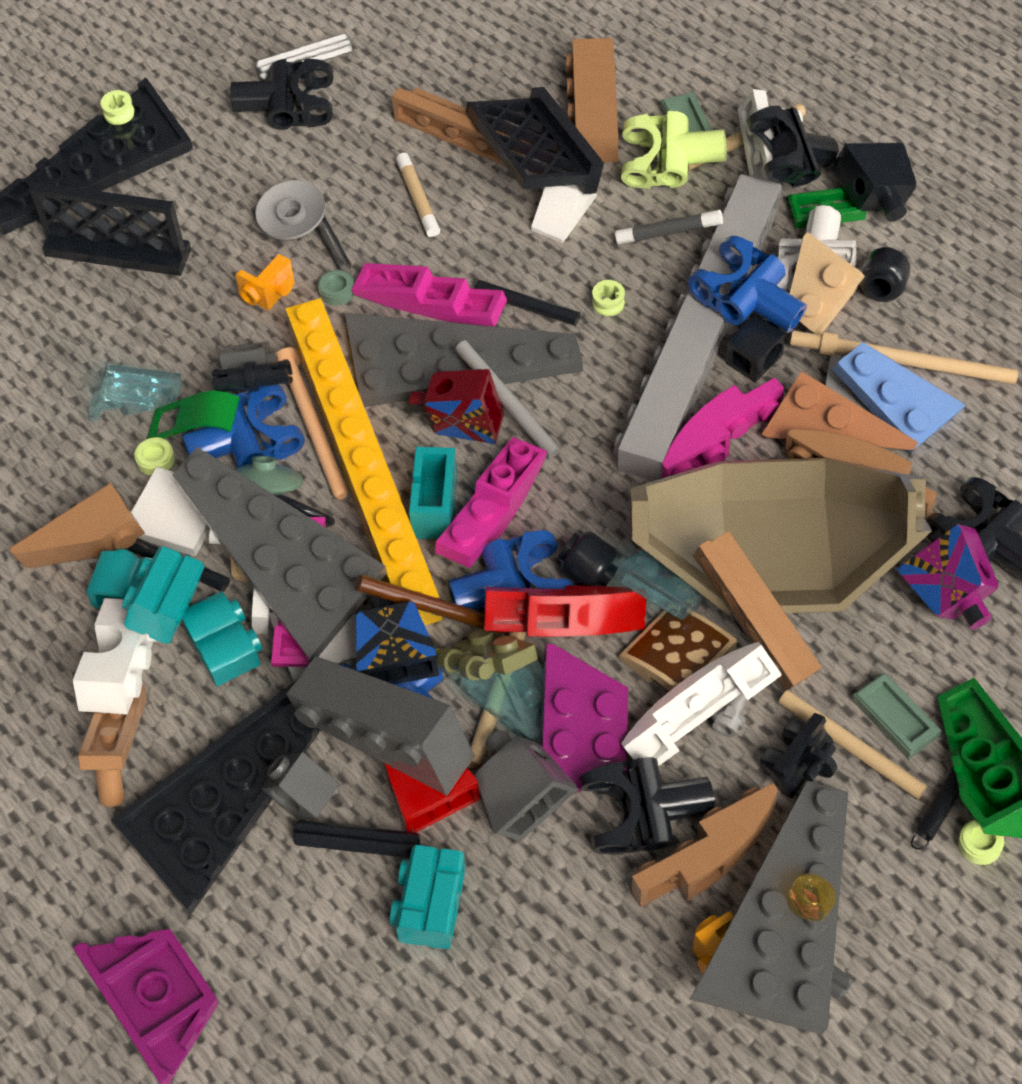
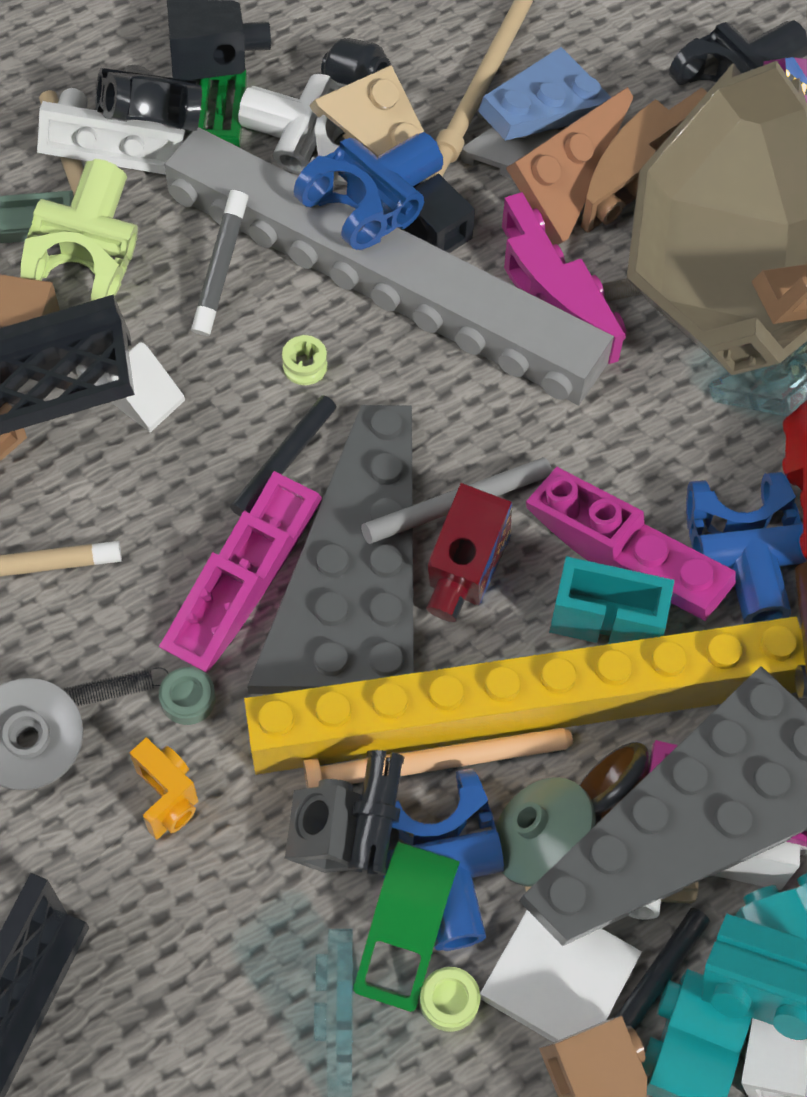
camera: 85 degrees left, 5 degrees up
black head [557,531,619,586] -> none

